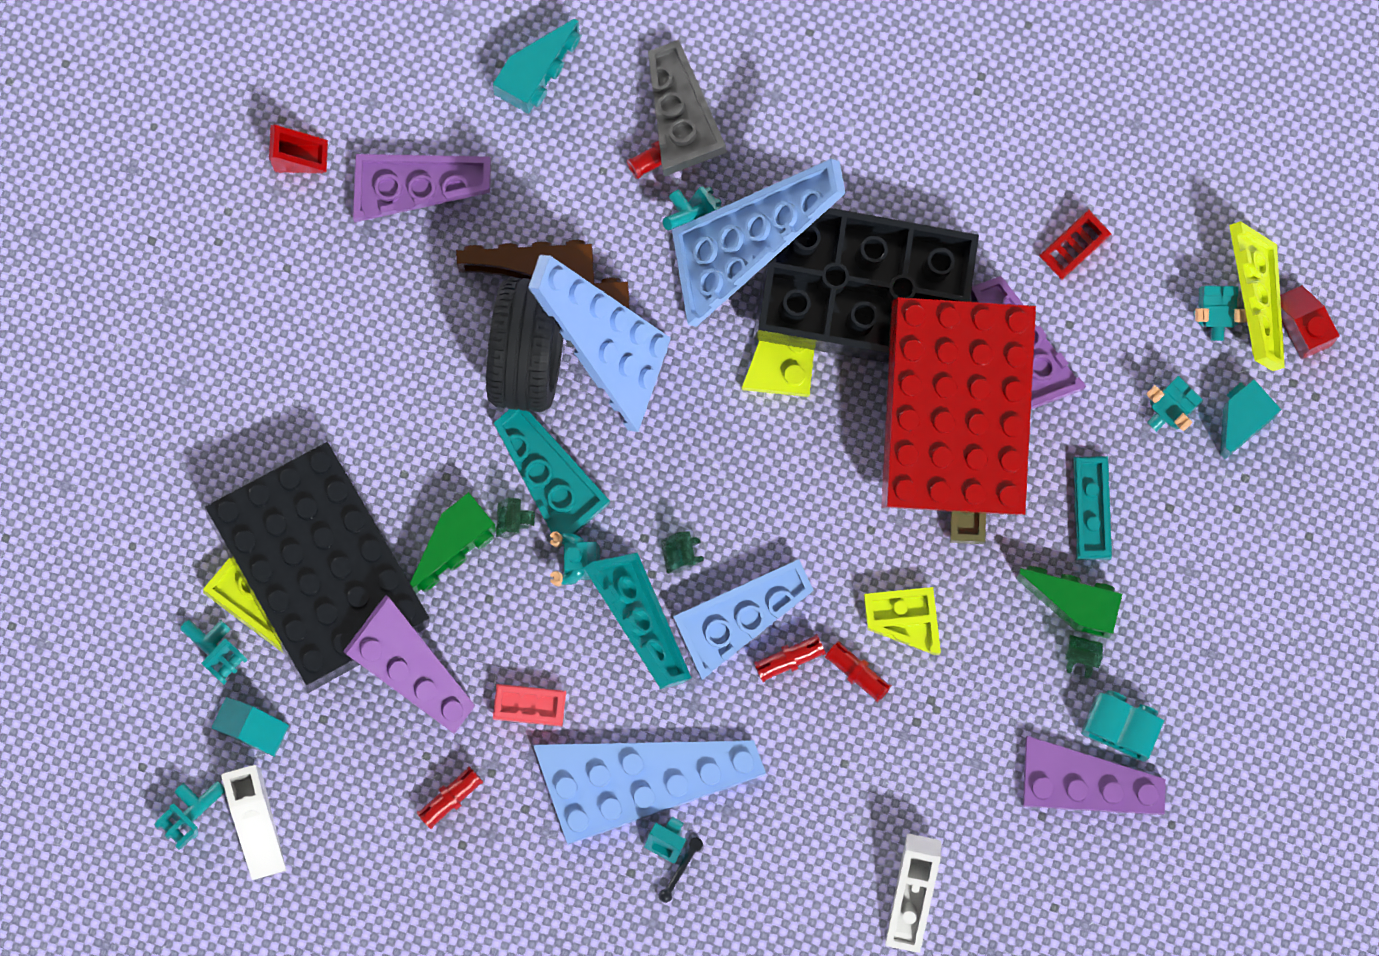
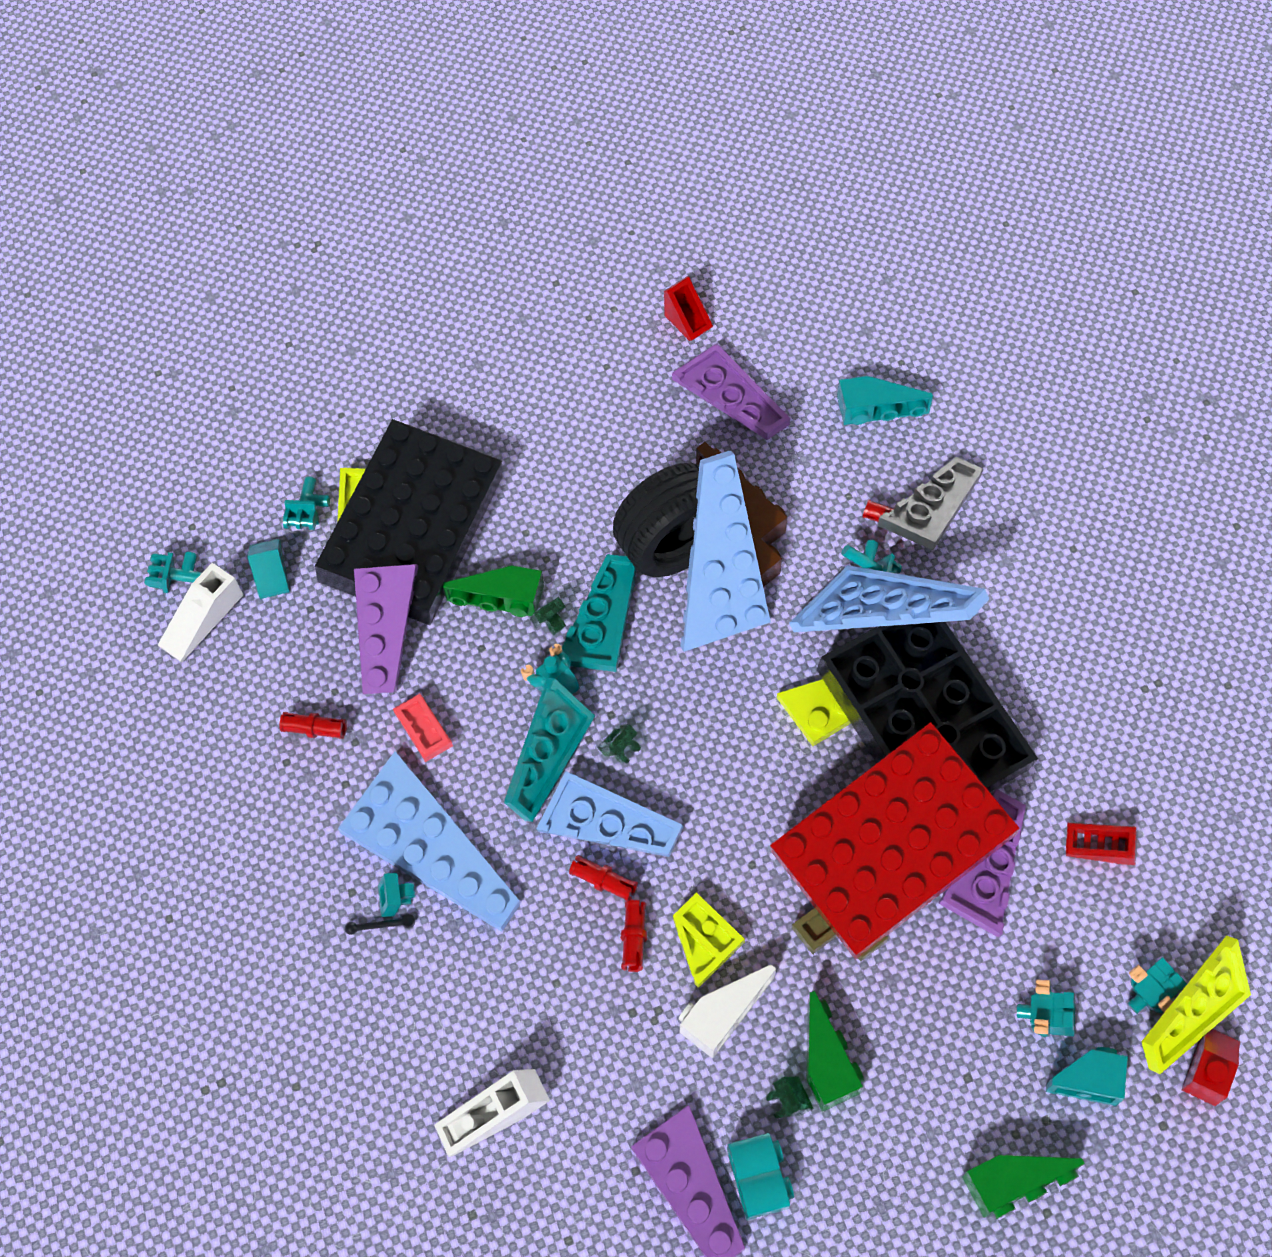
camera: 55 degrees right, 15 degrees down
teal tile [1073,456,1112,560] -> none
none -> white slope [679,964,776,1058]
none -> green slope [962,1155,1085,1219]

